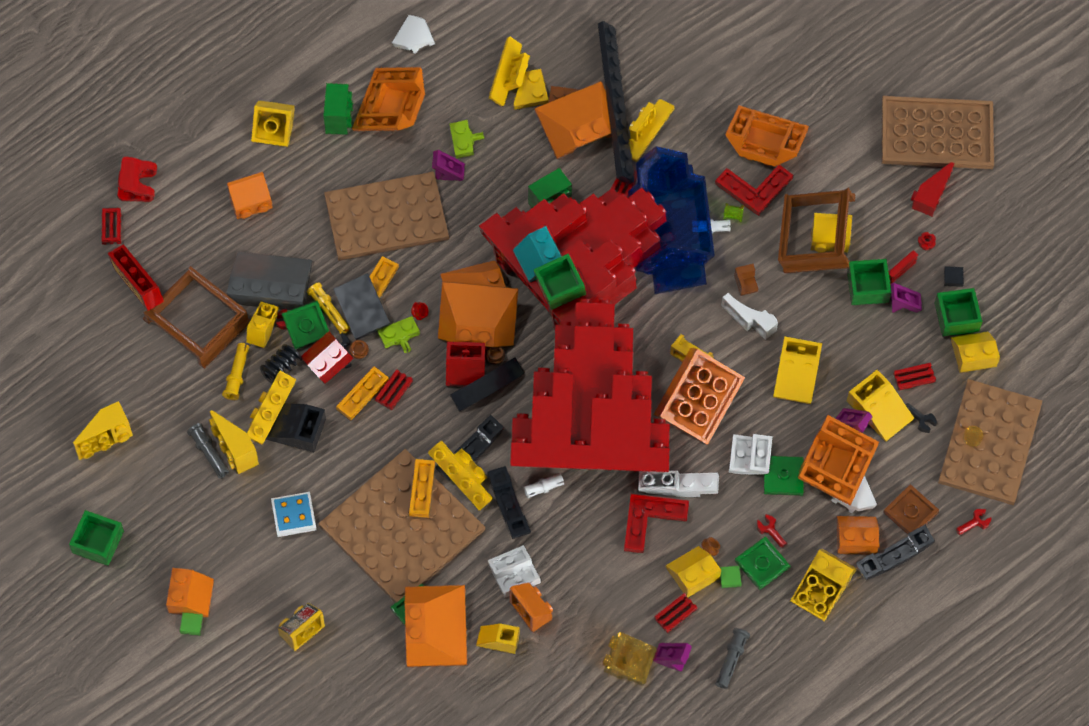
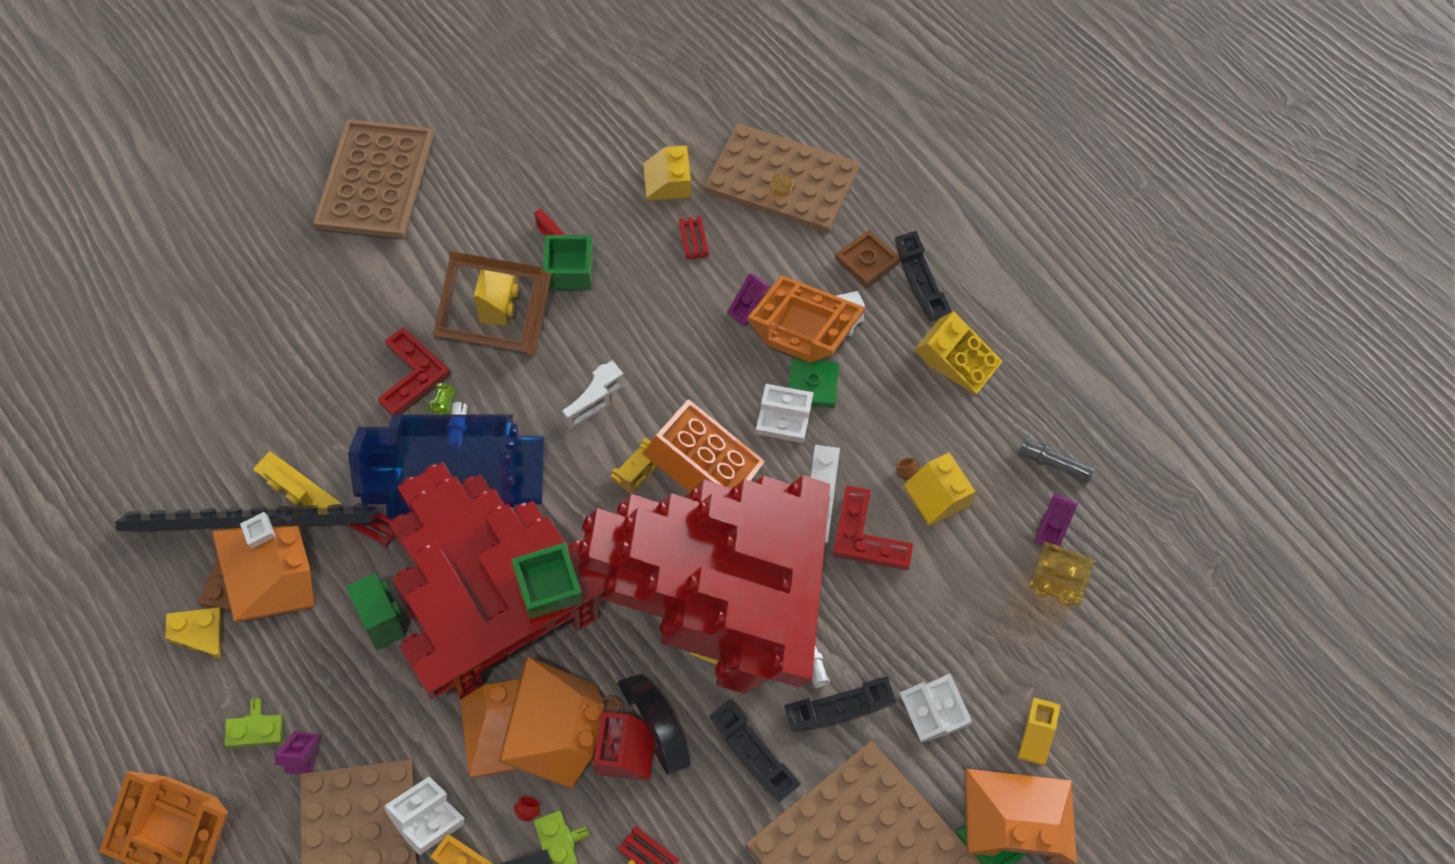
camera: 85 degrees left, 5 degrees down
white slope [392,15,435,54] -> none
light orange plate [409,459,435,518] -> none
yellow bracket [428,441,493,510] -> none
yellow bracket [489,36,530,106] -> none
orange slope [510,582,553,633] -> none
teal slope [513,226,562,283] -> none
red tile [654,593,697,633] -> none
bright green tile [720,566,741,588] -> none
orange slope [726,106,809,166] -> none
dark orange panel [734,264,758,296] -> none
green plate [735,536,791,590] -> none
red bar [757,514,787,548] -> none
yellow slope [773,336,822,404] -> none
orange slope [837,516,879,555] -> none
yellow slope [847,370,914,442] -> none
magenta slope [891,283,922,313] -> none
black bar [906,403,937,433] -> none
red slope [910,162,955,217] -> none
red plate [918,232,936,250] -> none
green piece [934,288,983,337] -> none
black tile [944,266,964,287] -> none
red bar [956,509,992,535] -> none
none -> white plate [240,512,276,549]
none -> white slope [384,777,465,856]

